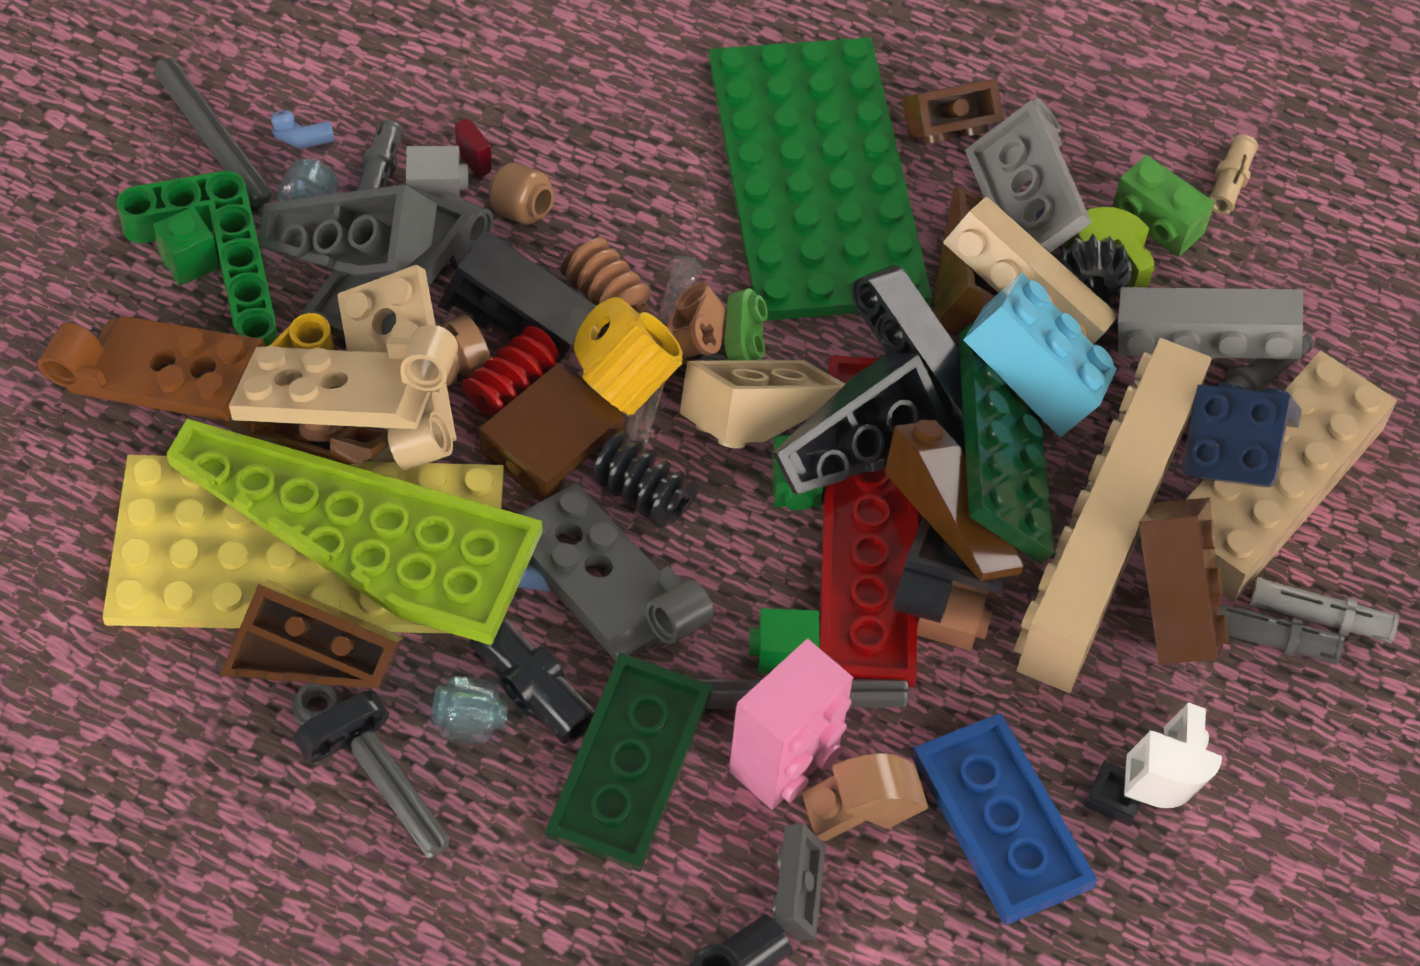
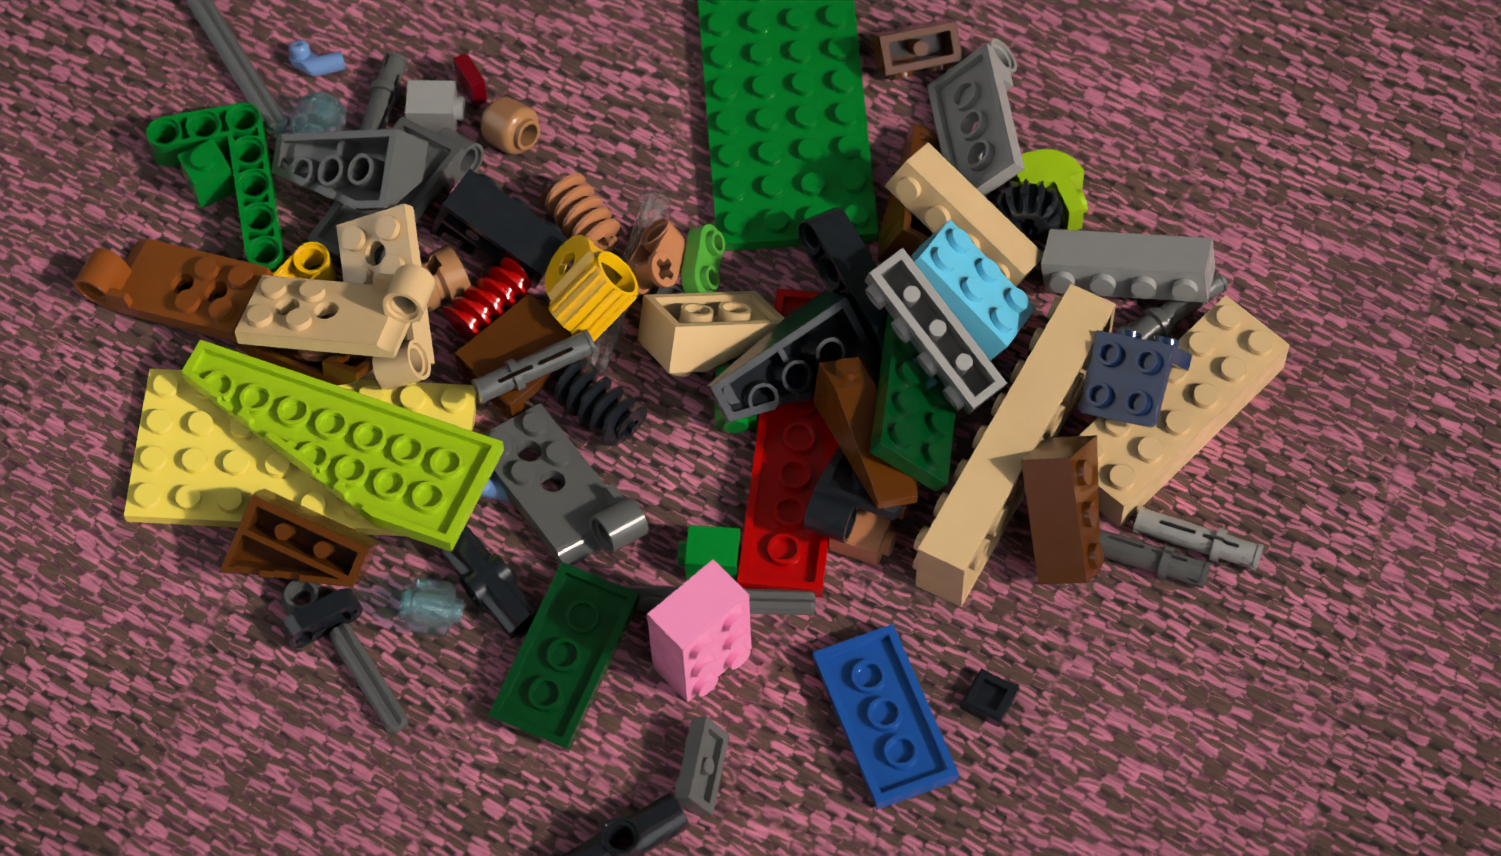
camera: 10 degrees right, 5 degrees up
medium nougat brick [802,753,928,841] -> none
bright green brick [1112,155,1215,257] -> none
white brick [1124,703,1222,808] -> none
tan pin [1208,134,1258,215] -> none
none -> dark grey pin [472,329,597,404]
none -> light grey brick [865,248,1007,415]

